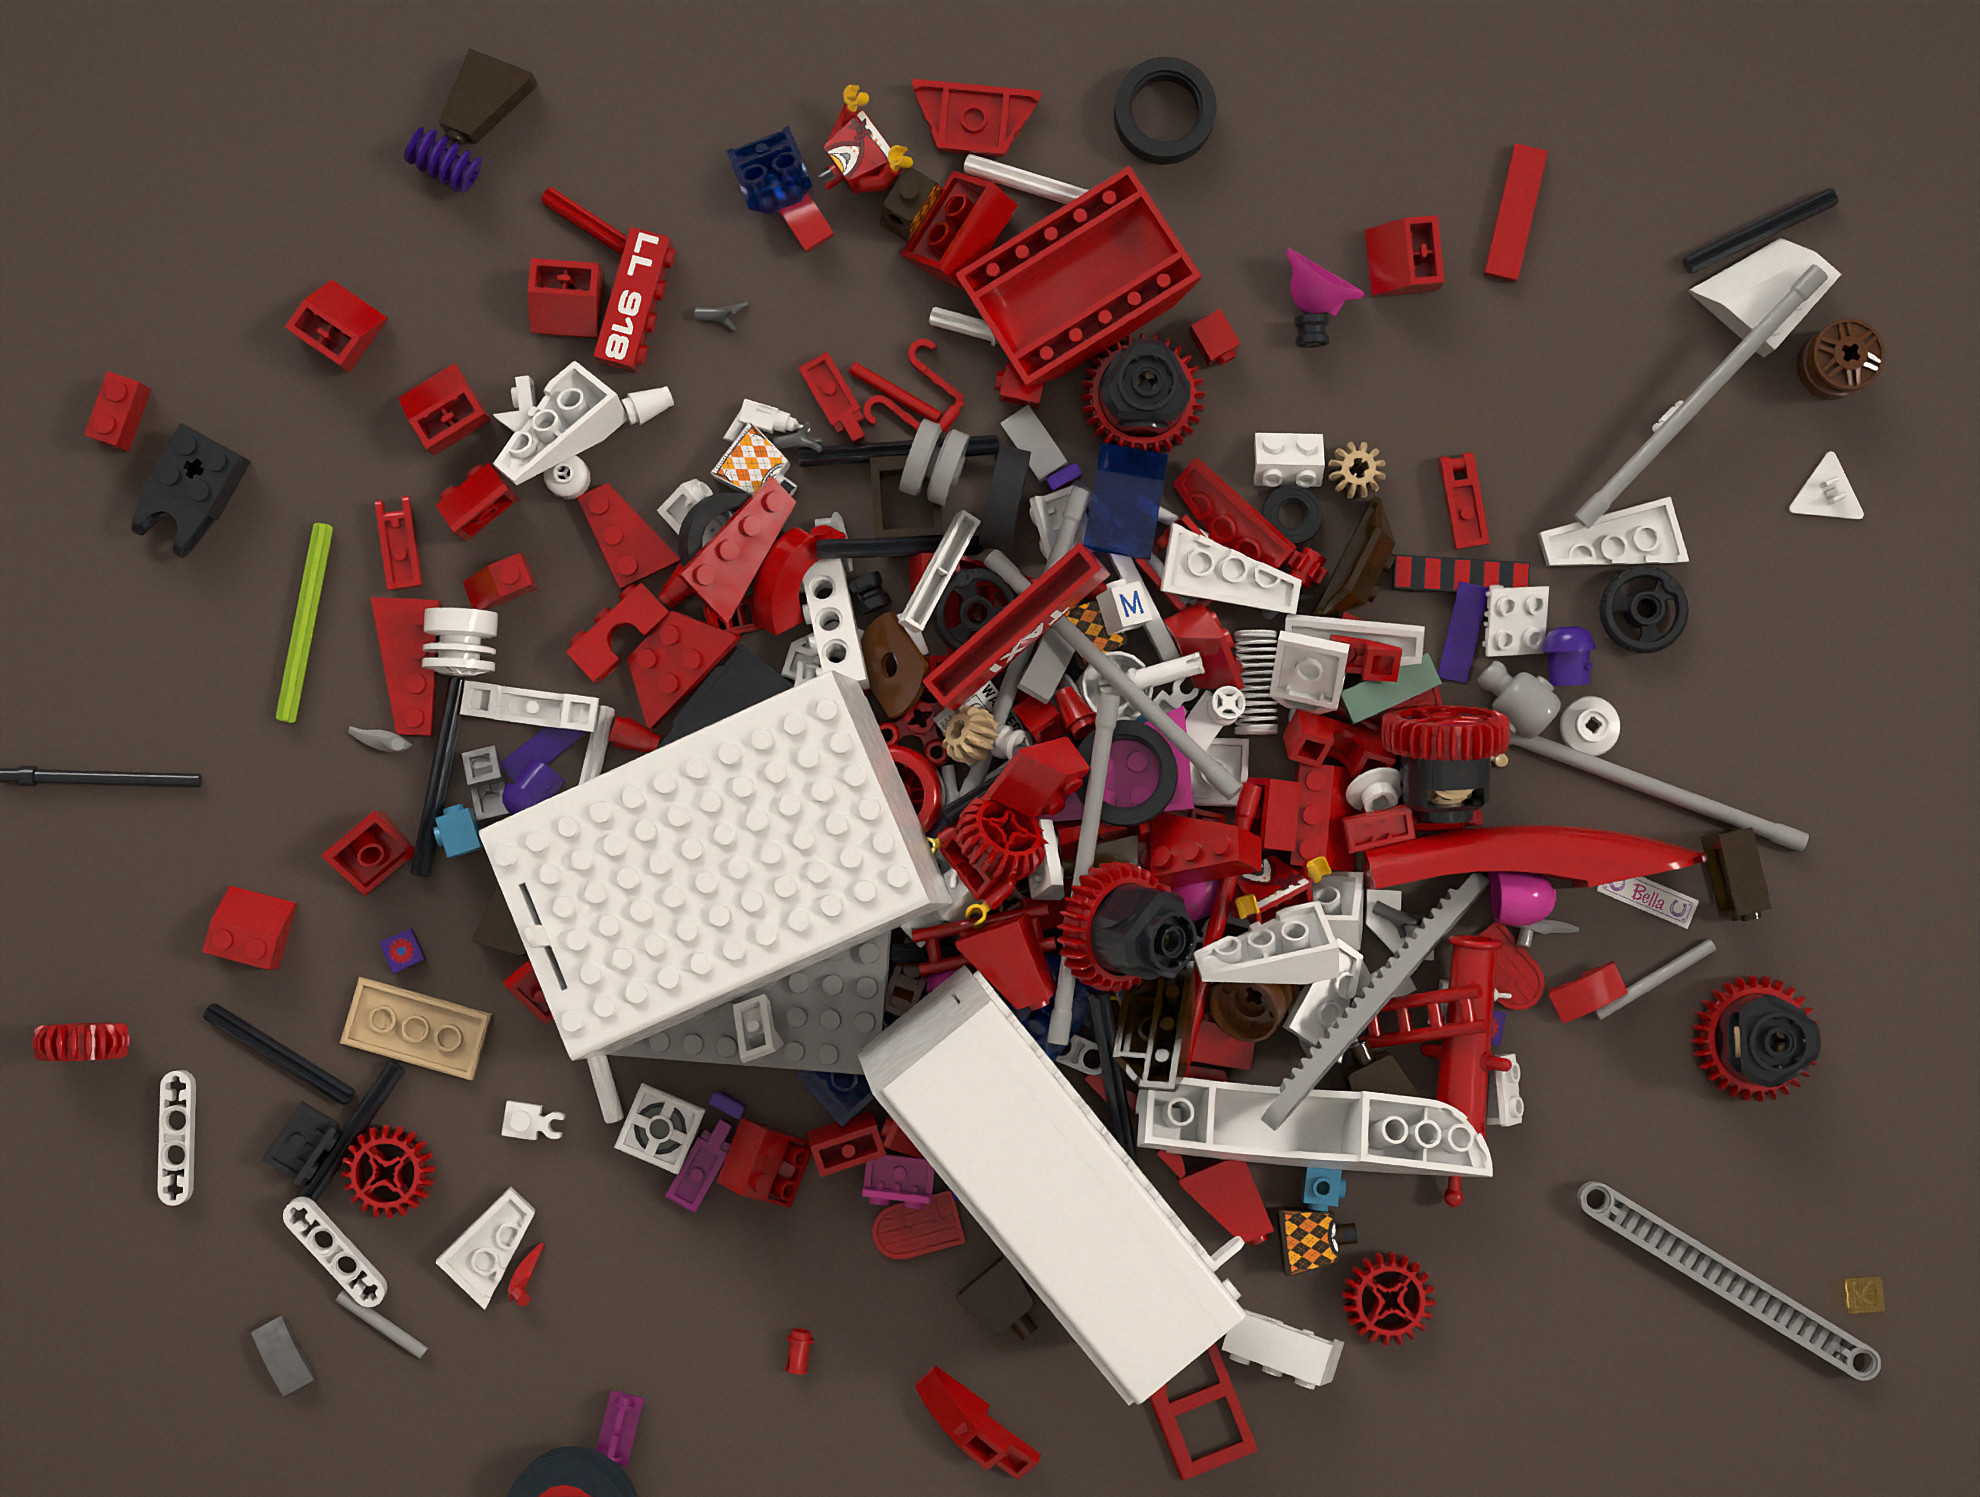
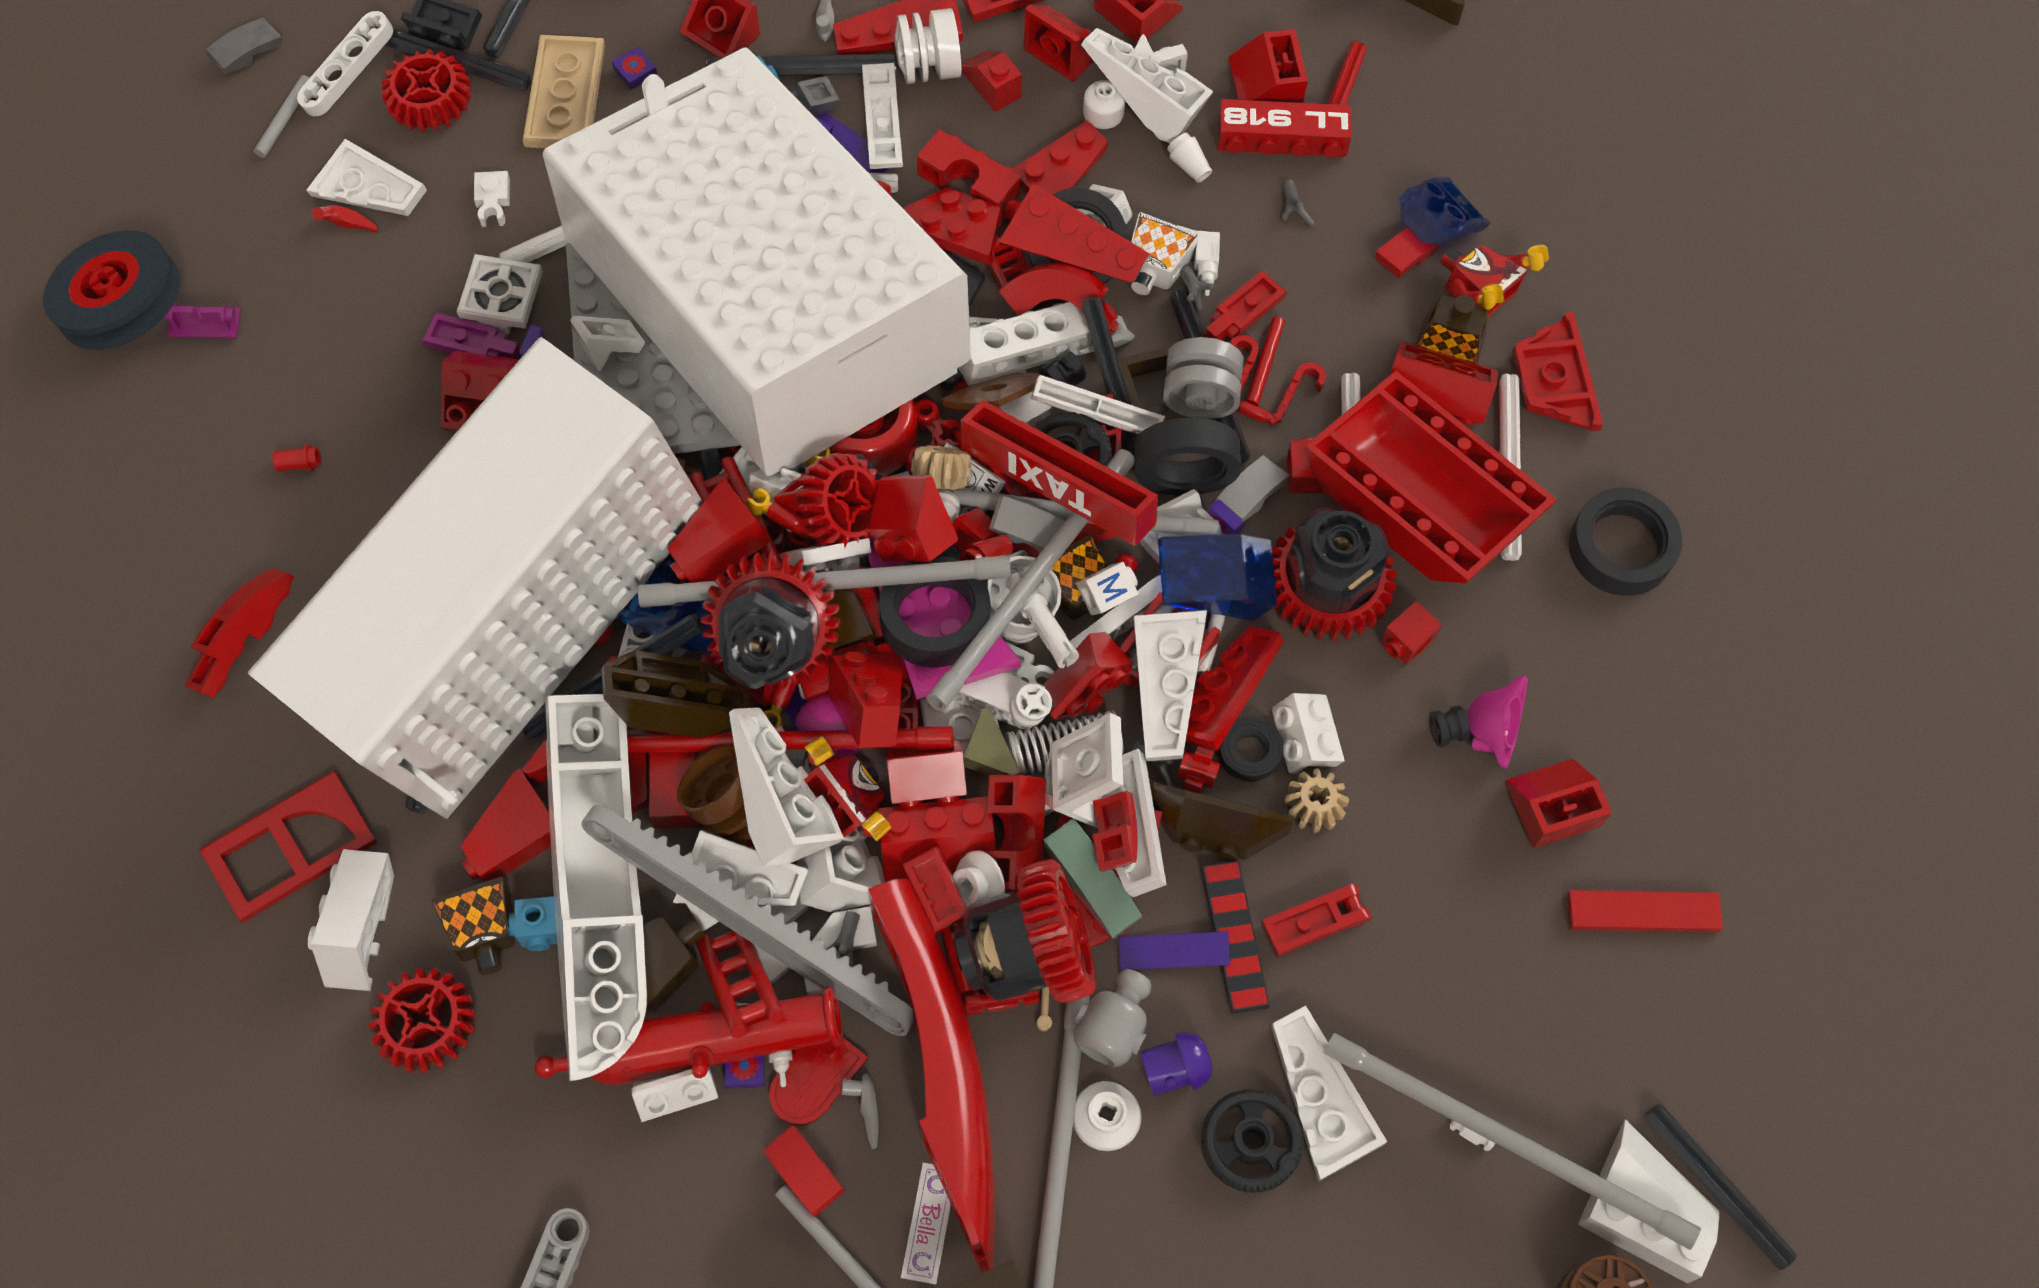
camera: 80 degrees right, 20 degrees down
white hinge [1482,585,1549,657] -> none
dark pink piece [1487,871,1556,926] -> none
none -> olive slope [963,707,1020,776]

